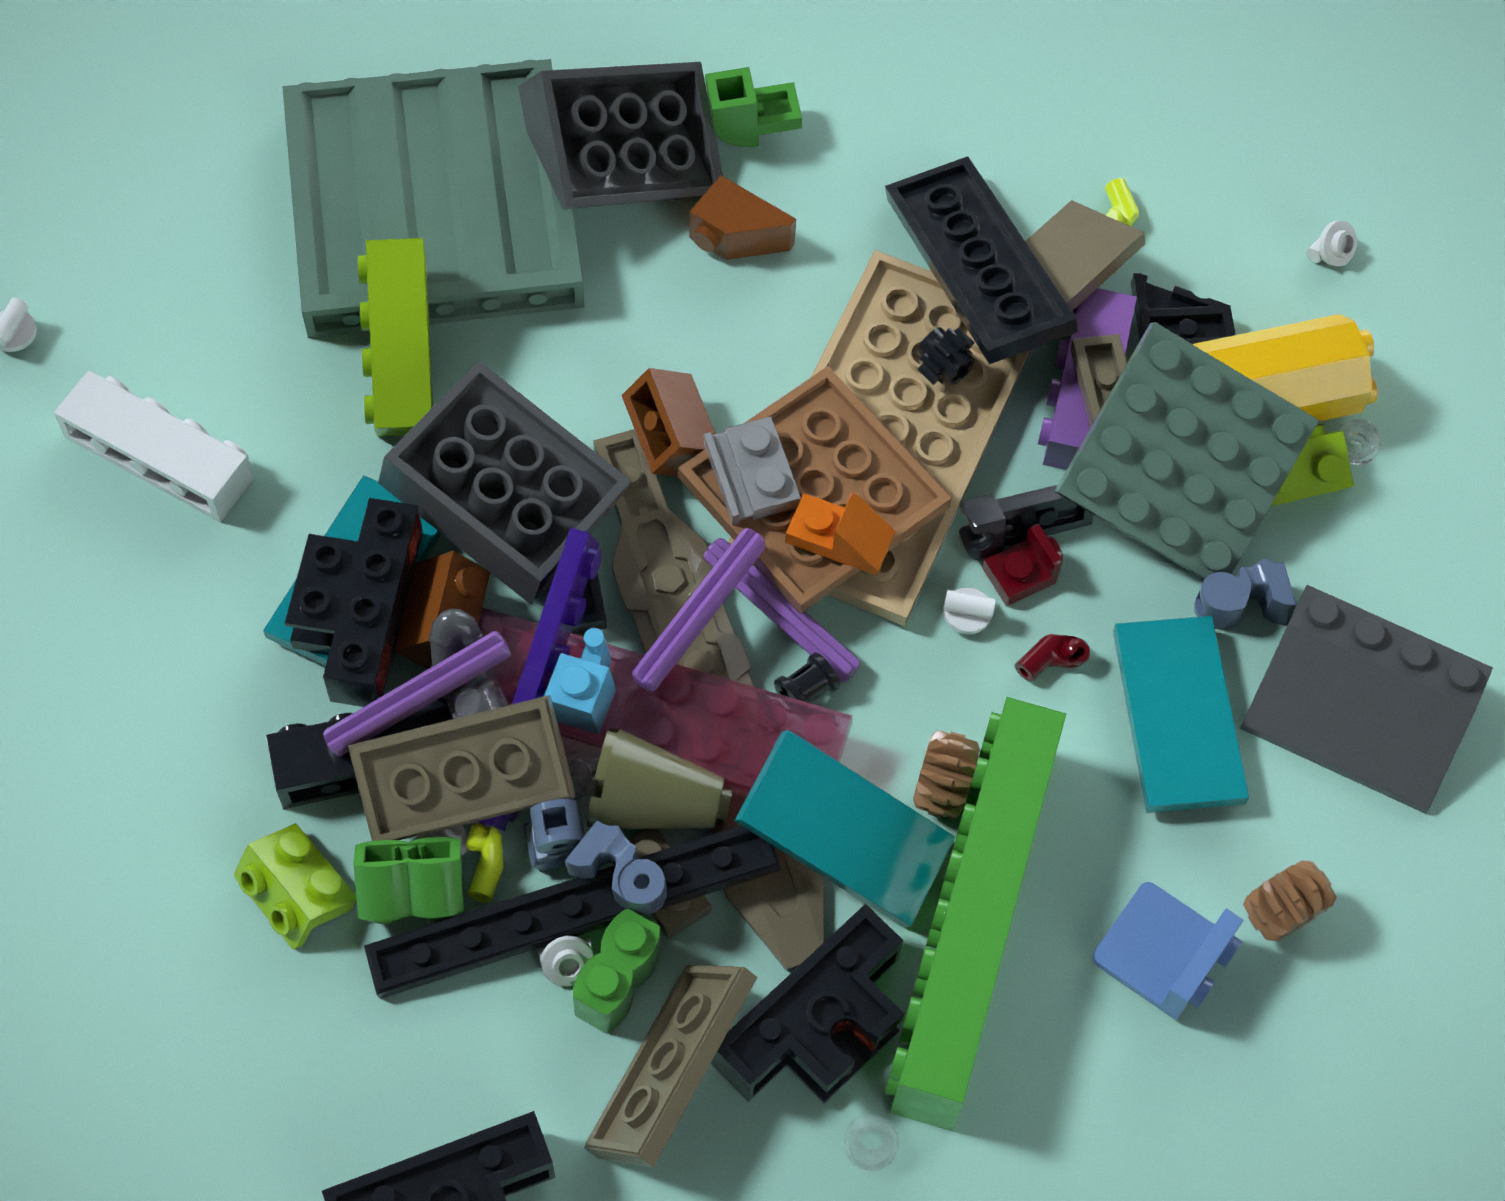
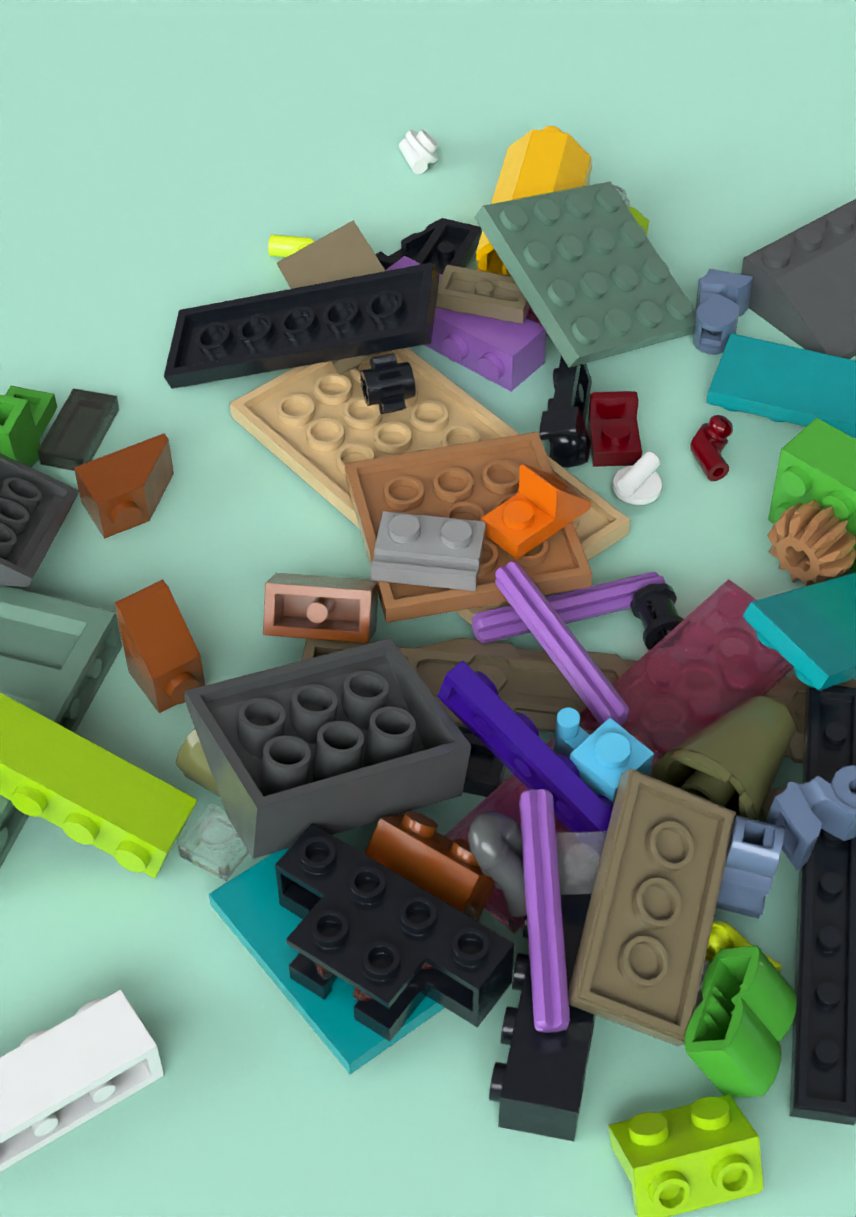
camera: 60 degrees left, 15 degrees down
none -> clear smoke tile [37,388,119,471]
none -> dark orange slope [115,580,205,713]

